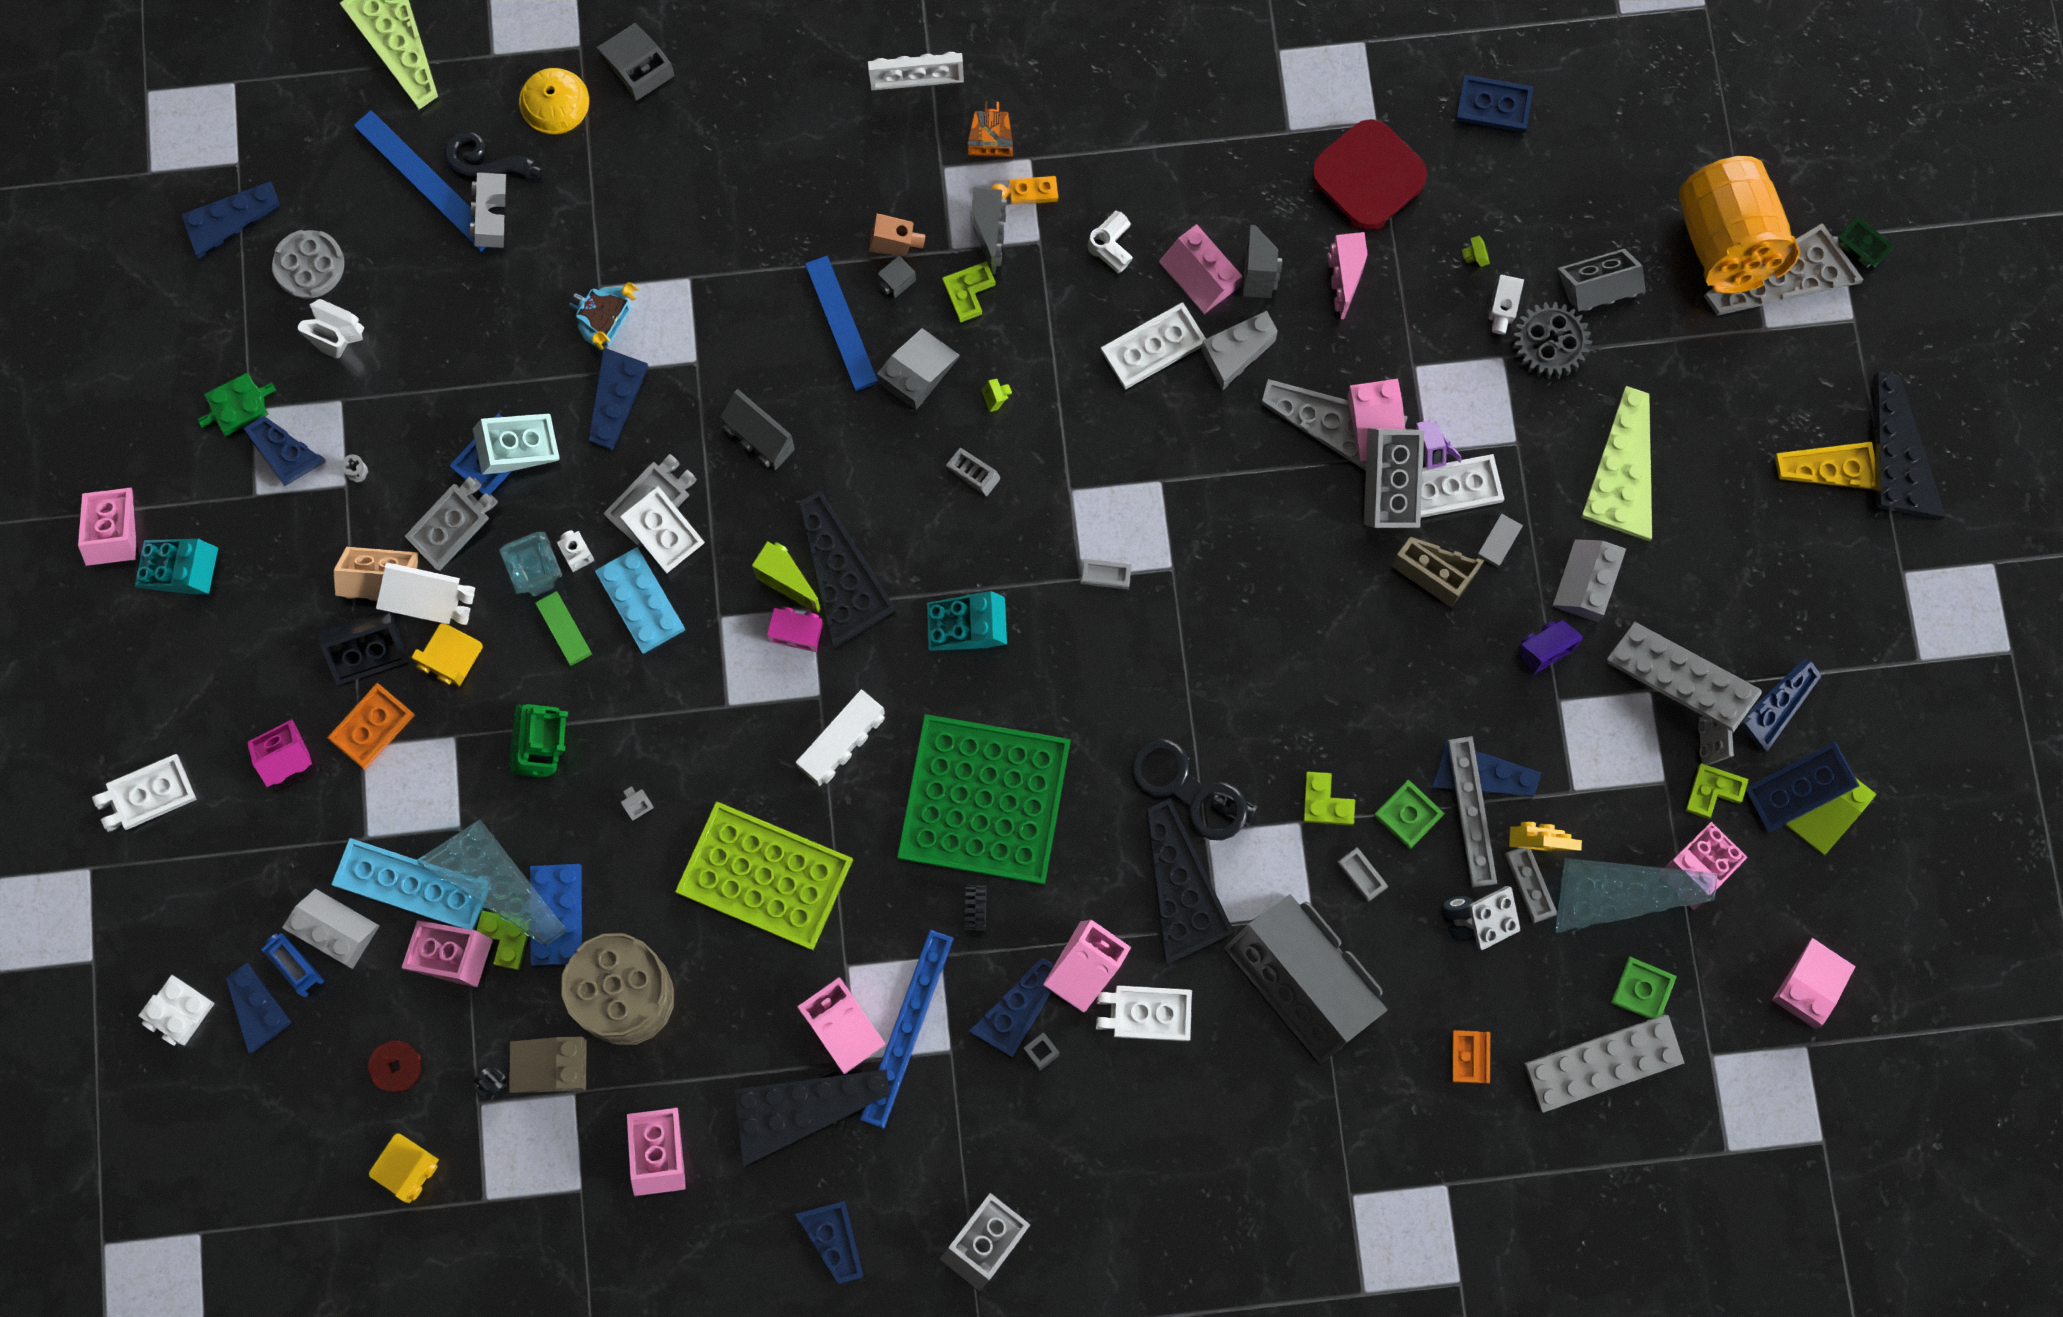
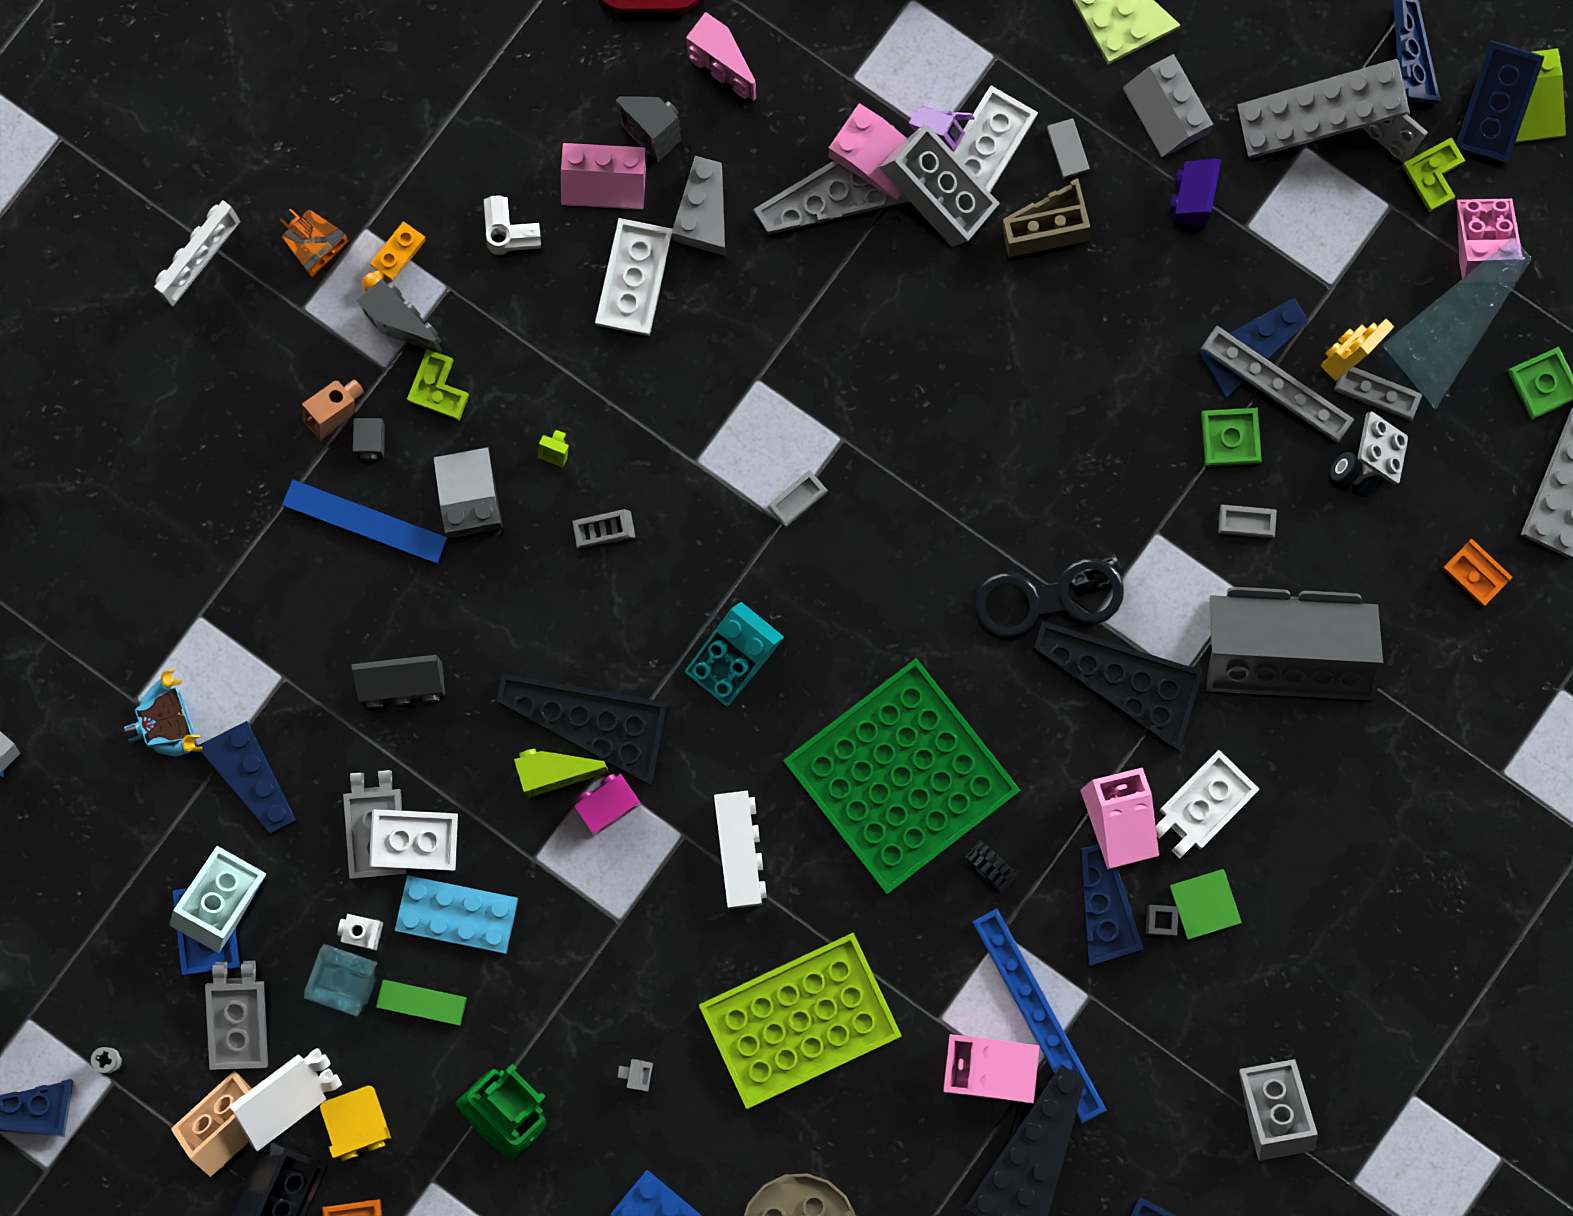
camera: 45 degrees left, 5 degrees up
lime plate [1304,772,1355,826] -> none
none -> bright green tile [1169,869,1242,940]

